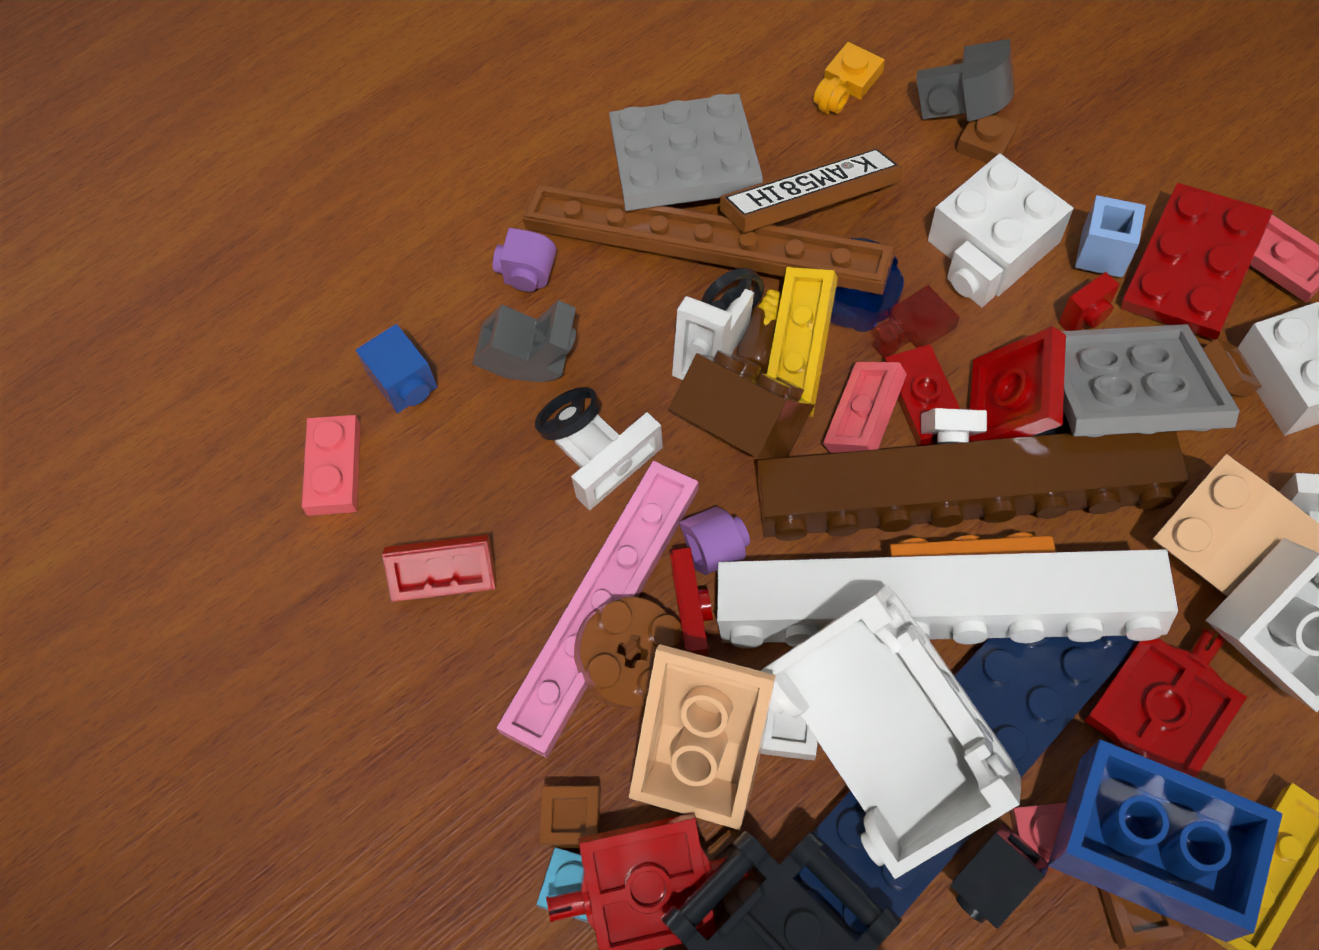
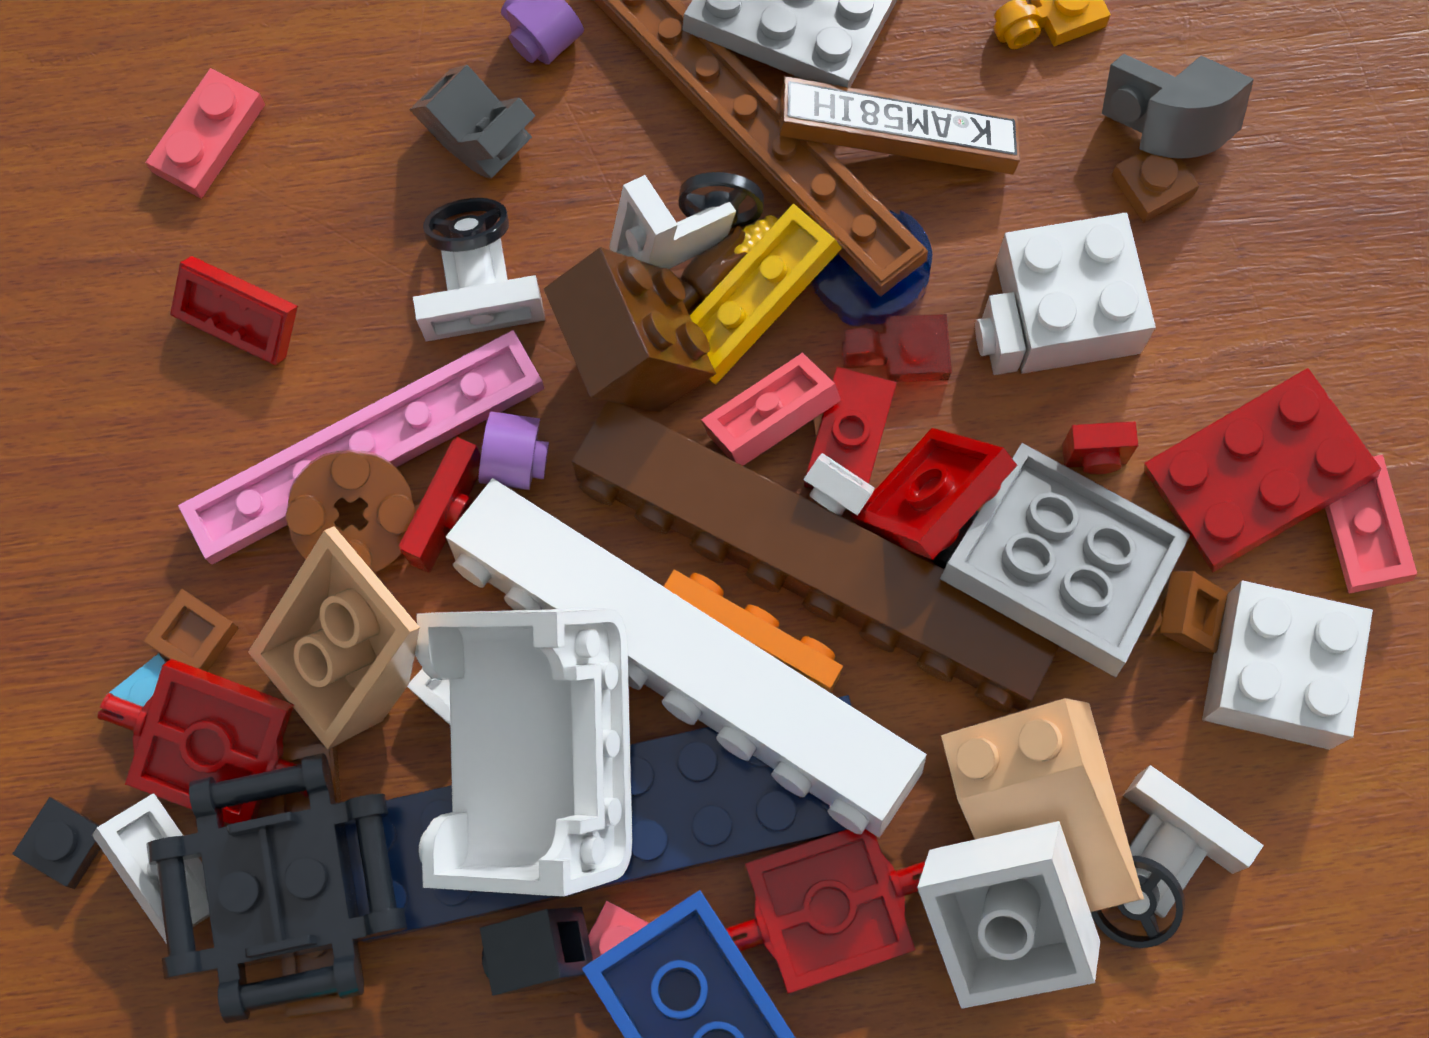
camera: 30 degrees right, 10 degrees up
blue brick [356,324,438,414] -> none
light blue brick [1075,195,1146,278] -> none

